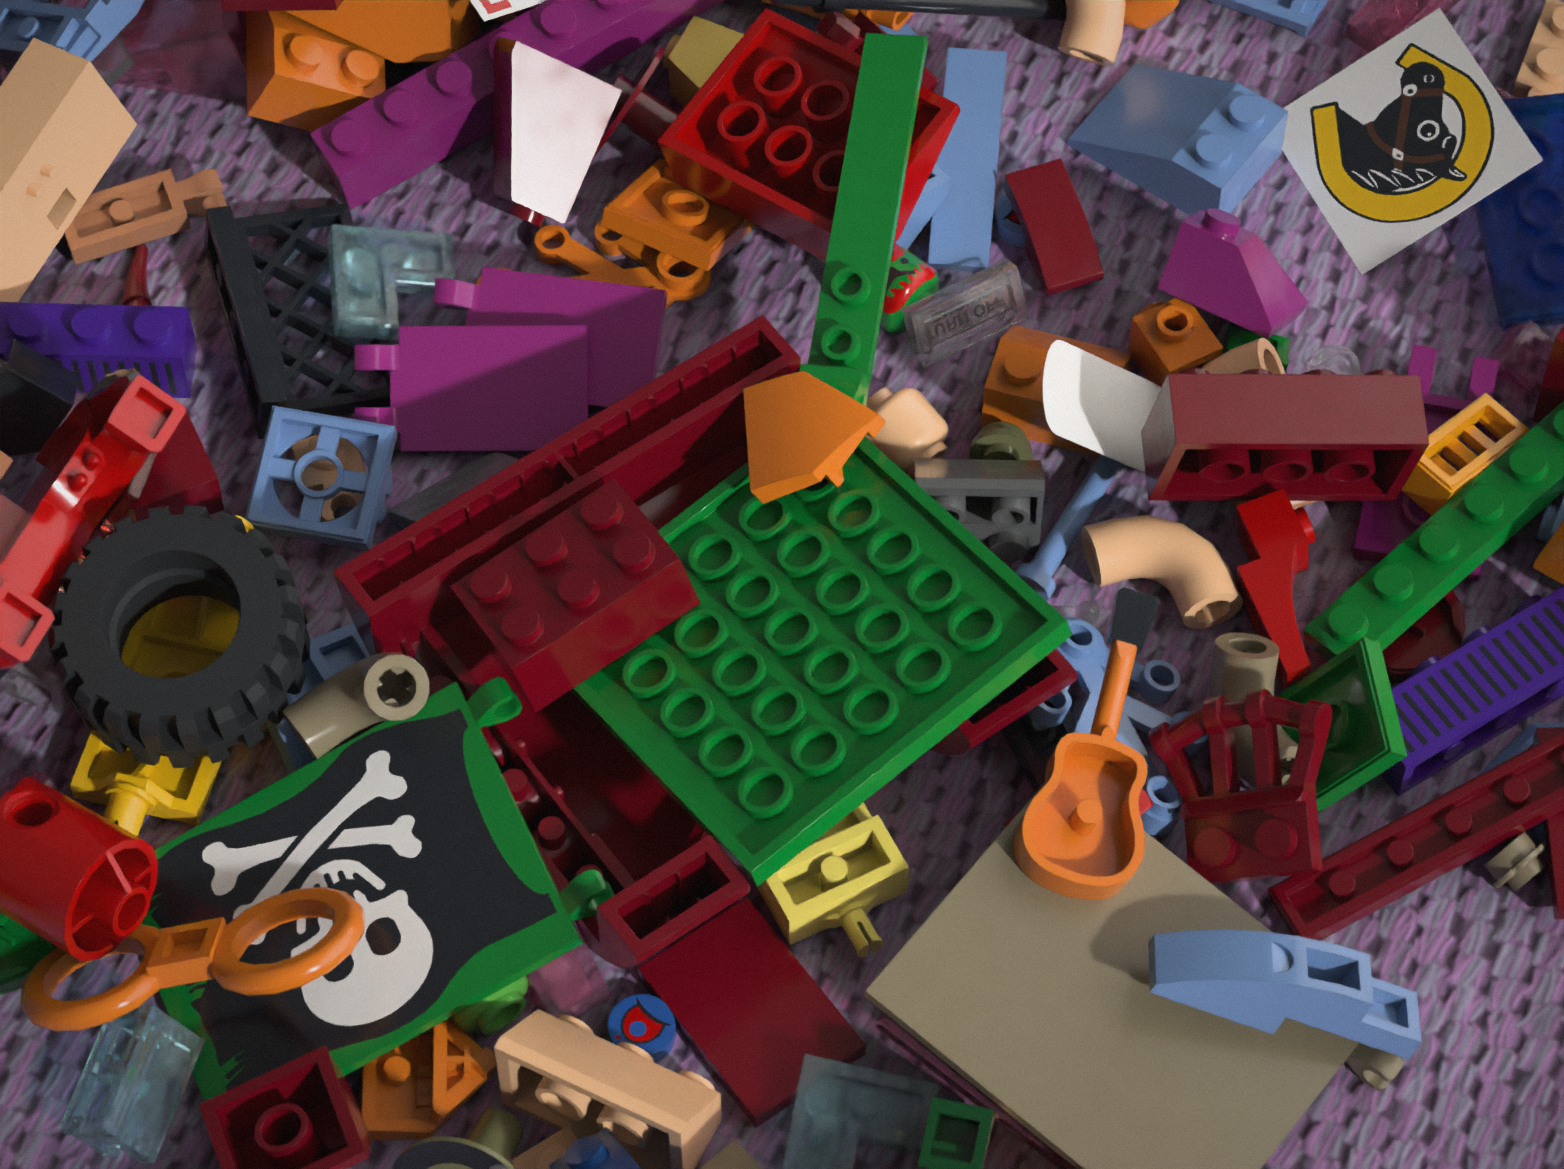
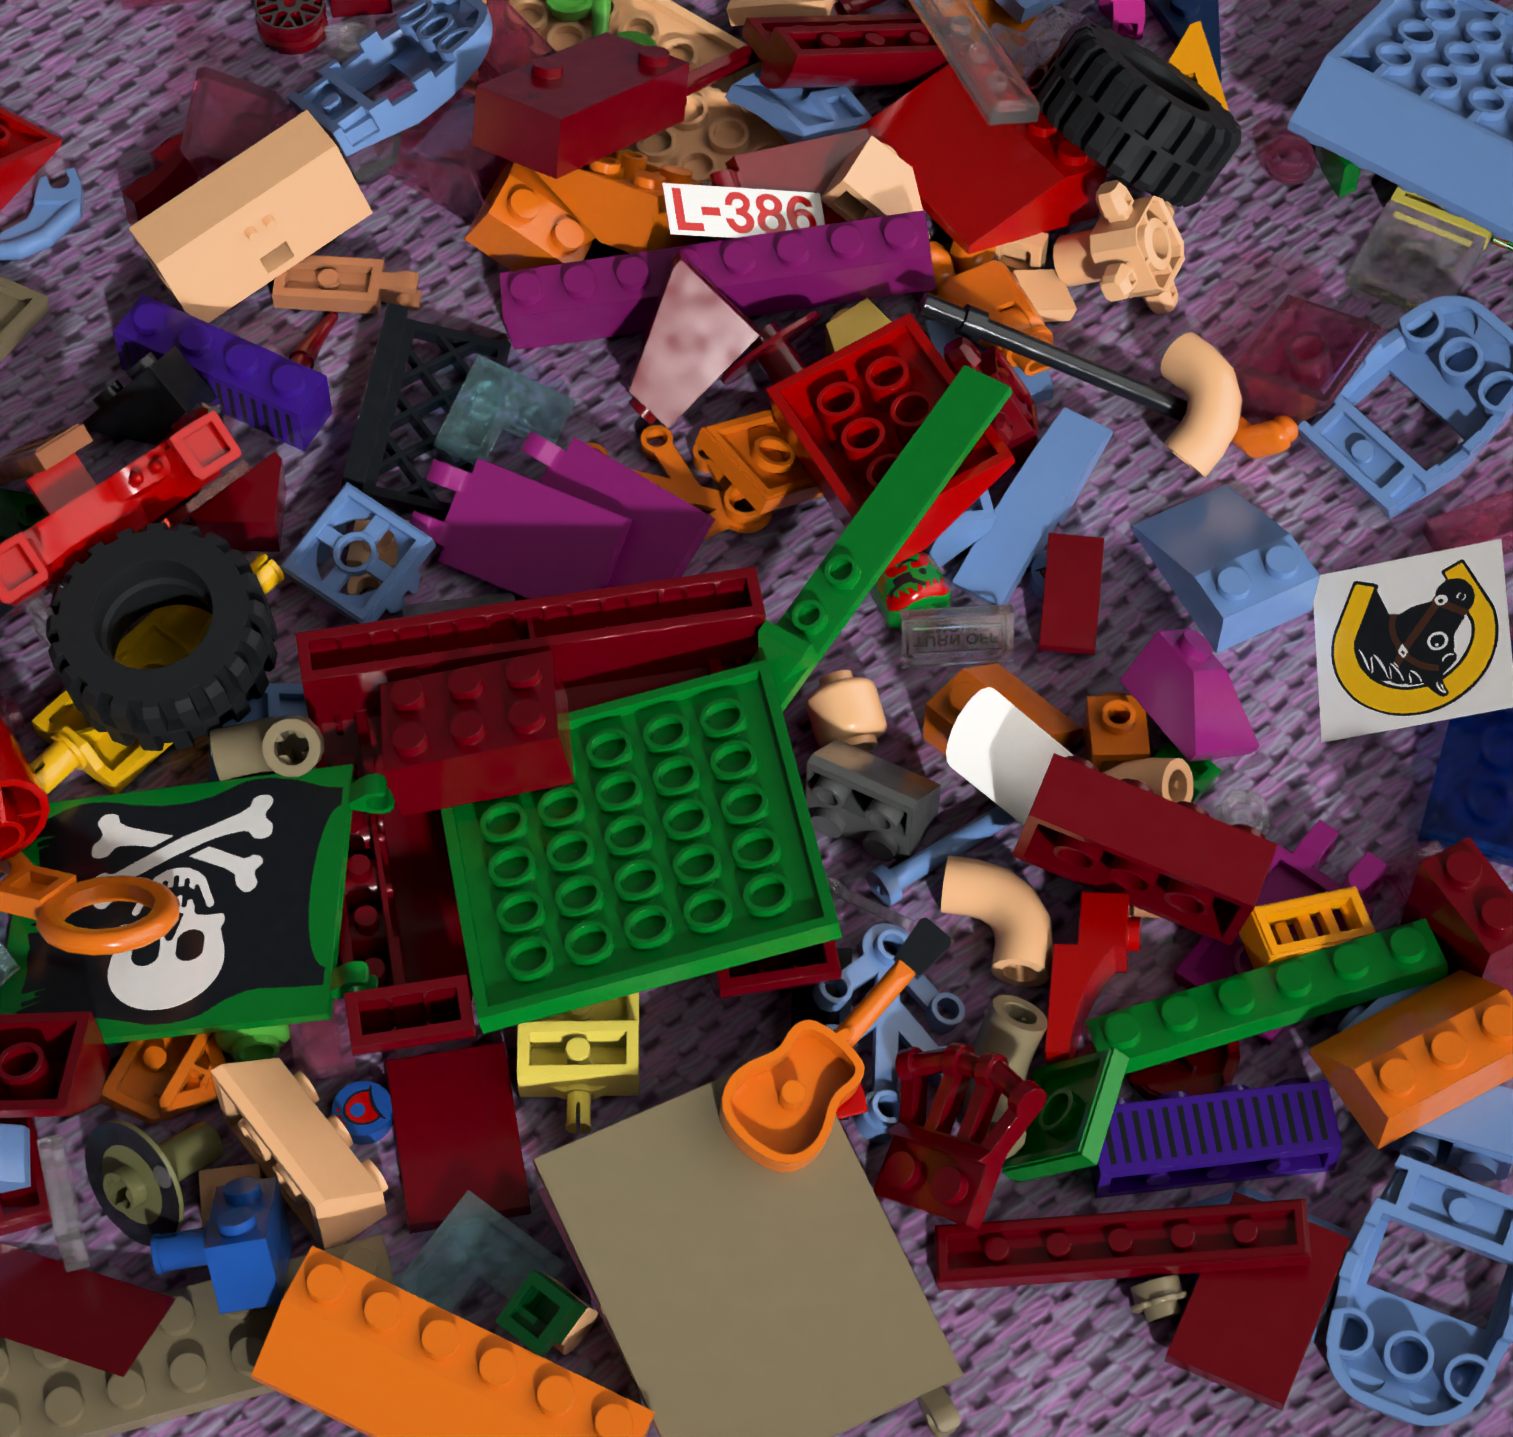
camera: 25 degrees right, 0 degrees up
orange slope [743,371,886,504] -> none
olive plate [969,422,1032,460] -> none
medium blue slope [1148,929,1422,1059] -> none

